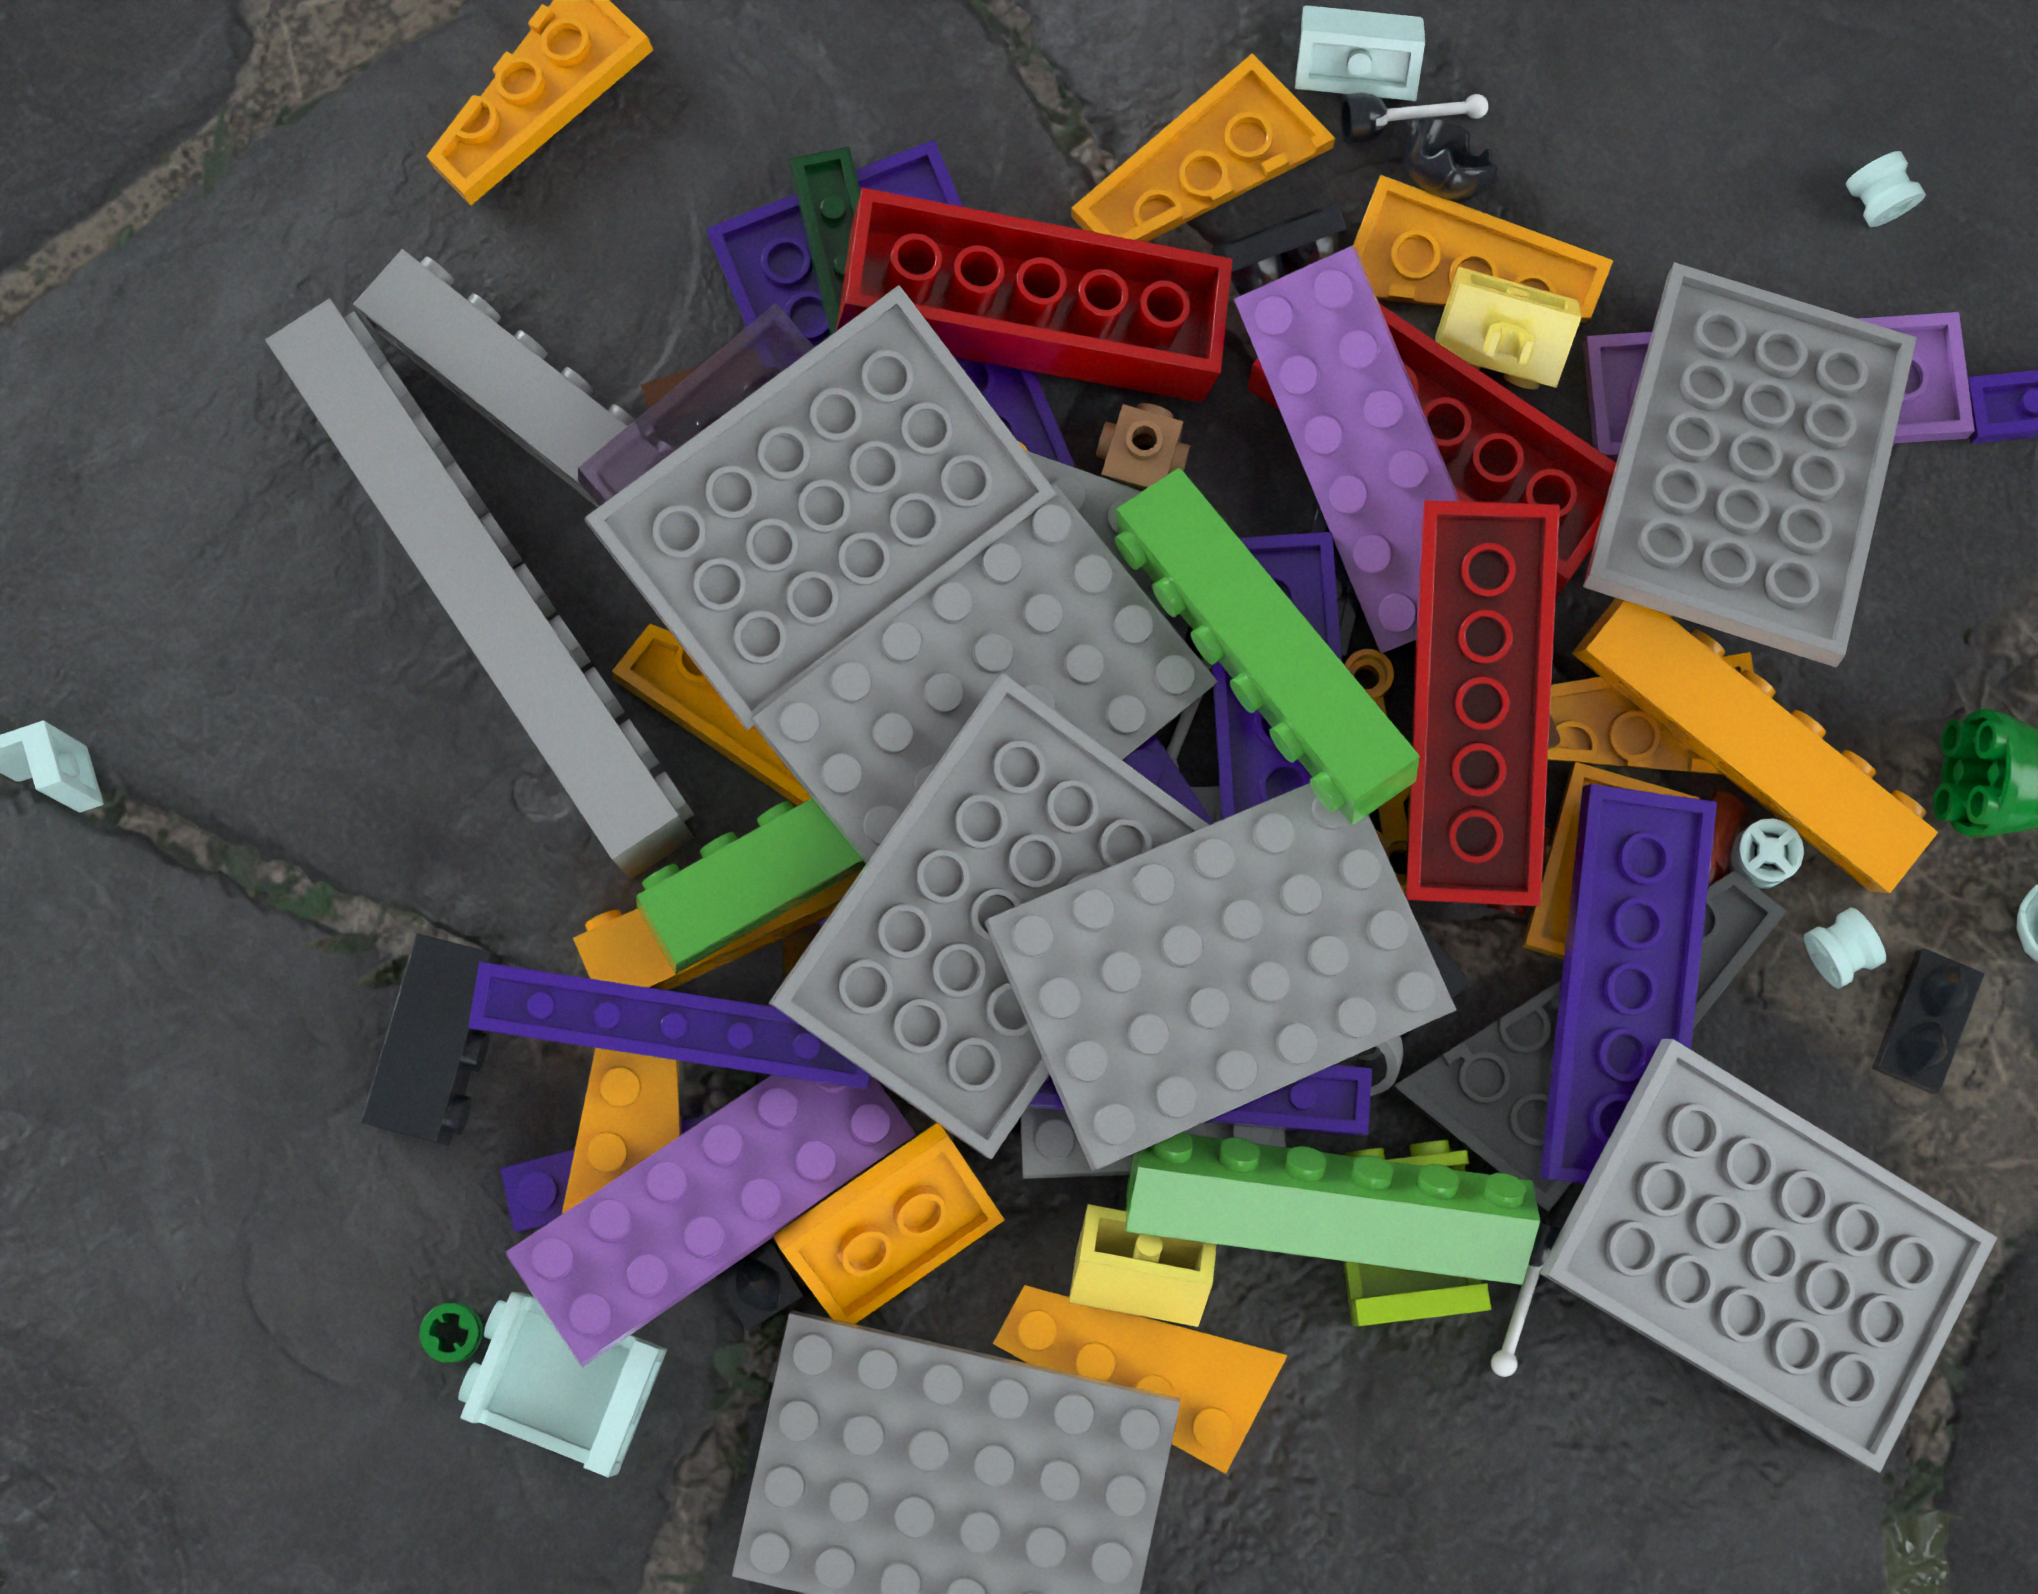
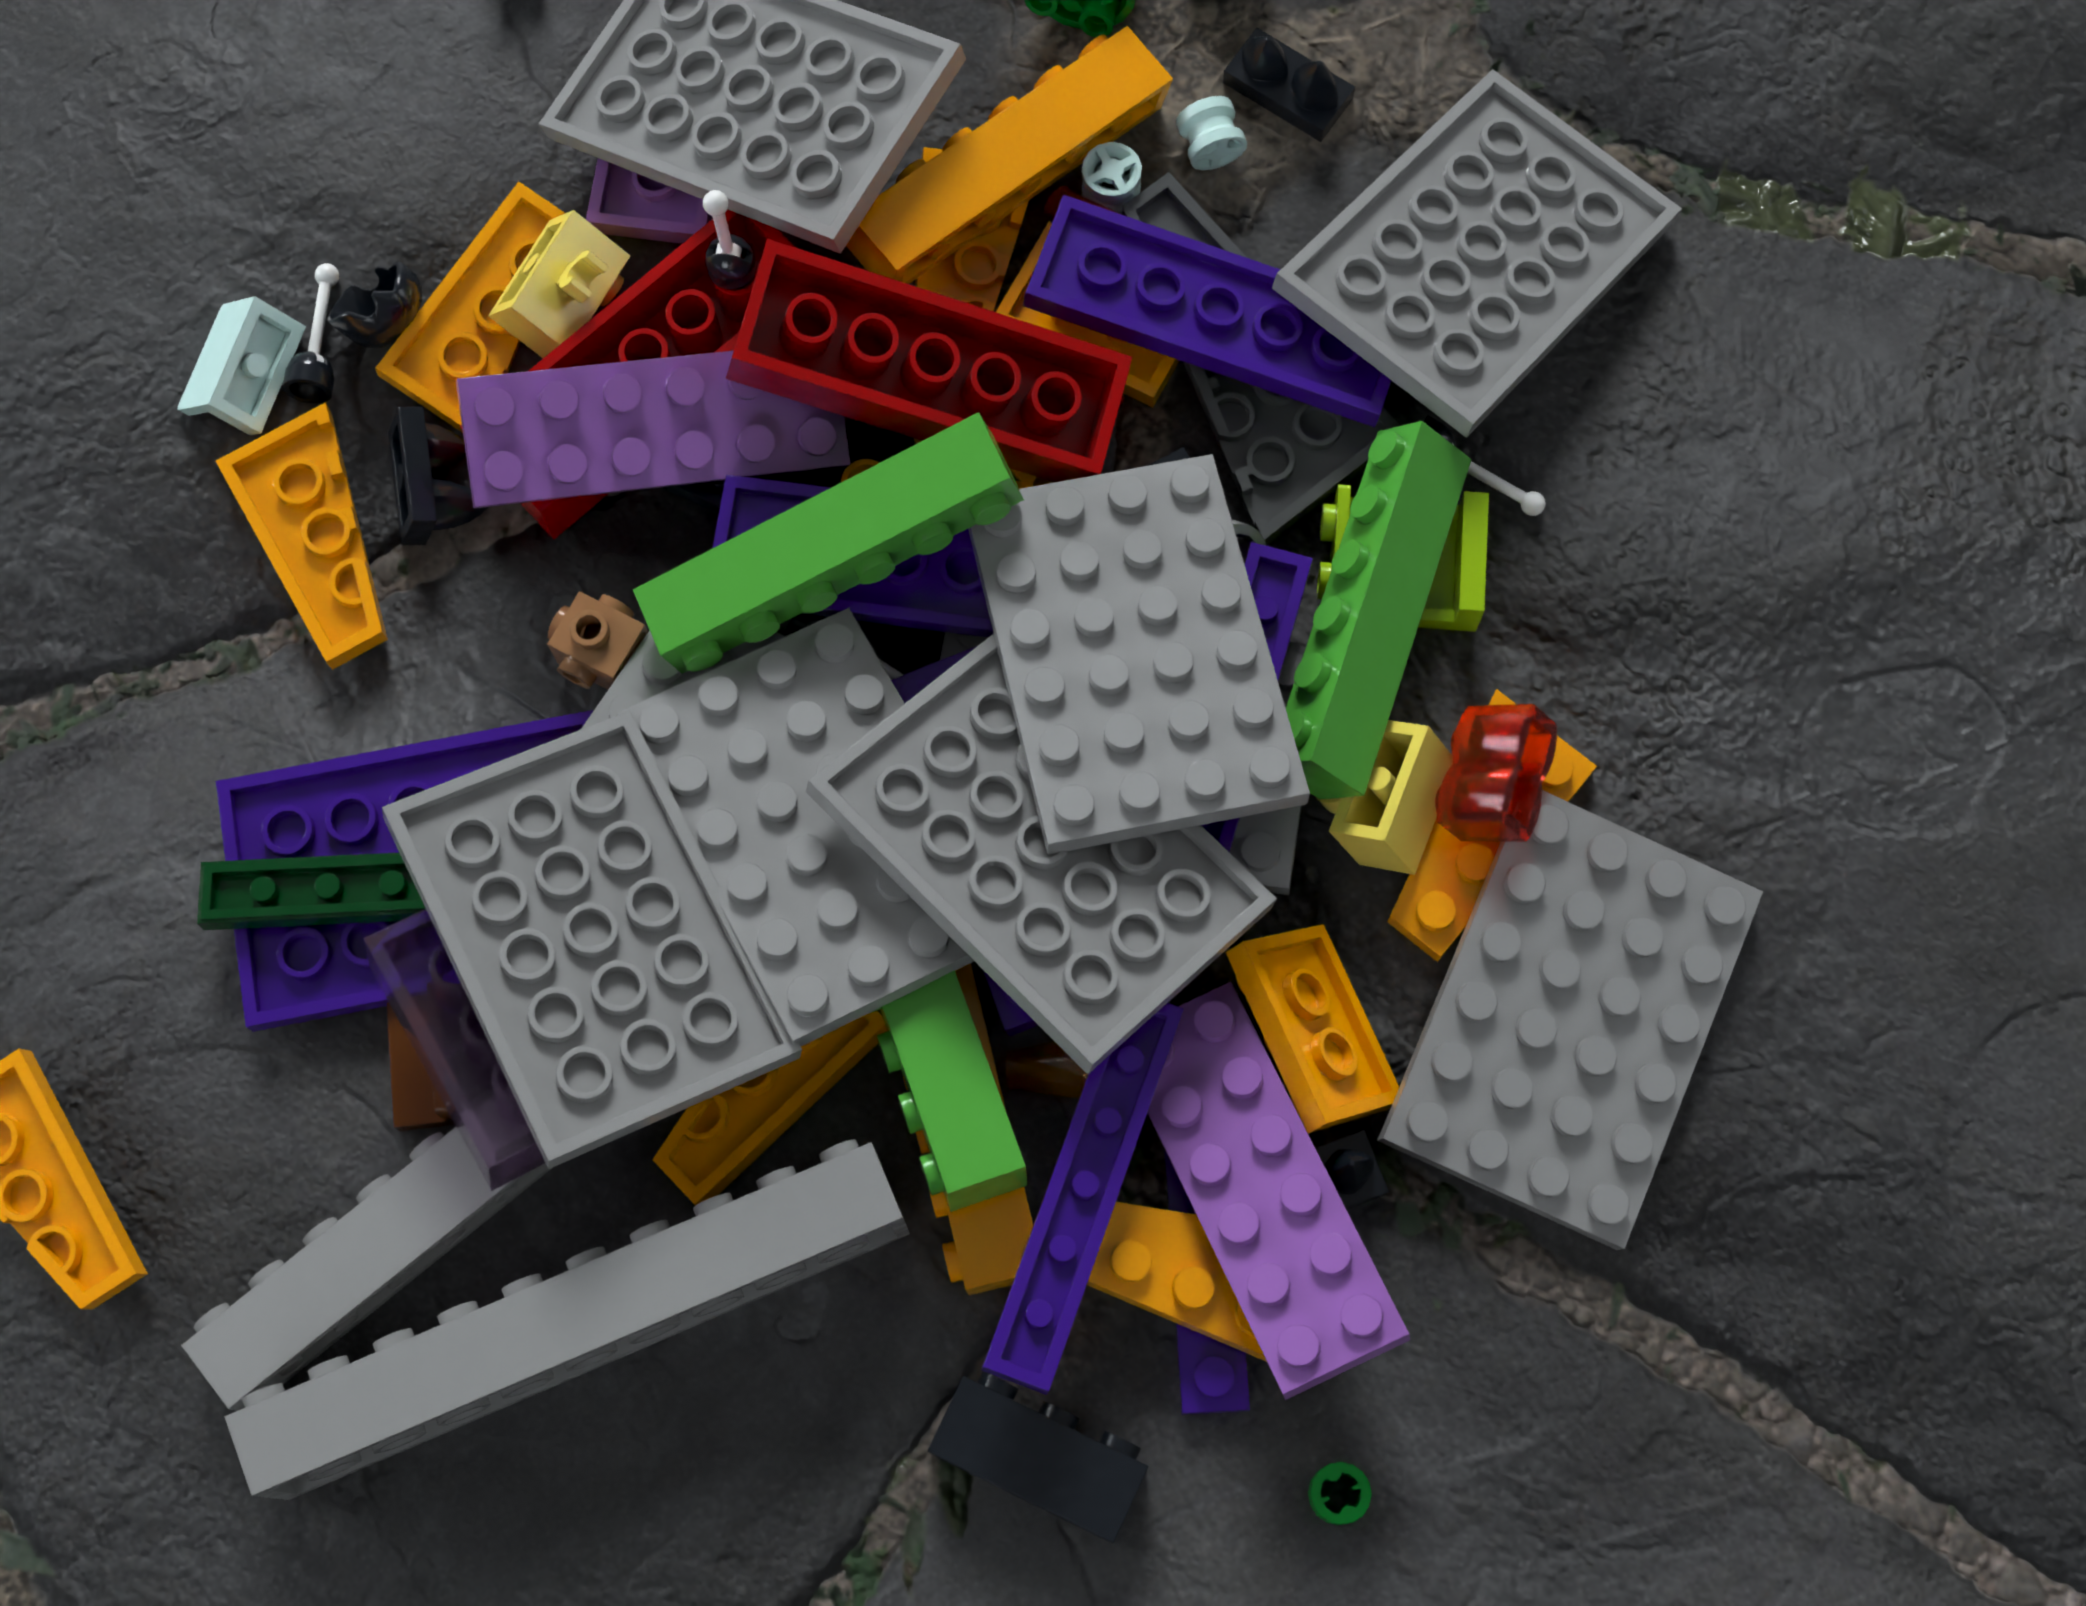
camera: 80 degrees left, 5 degrees down
light aqua panel [458,1292,667,1477] -> none
red brick [836,187,1233,403] -> none
none -> black hinge [703,190,757,290]
none -> clear red brick [1435,704,1557,842]

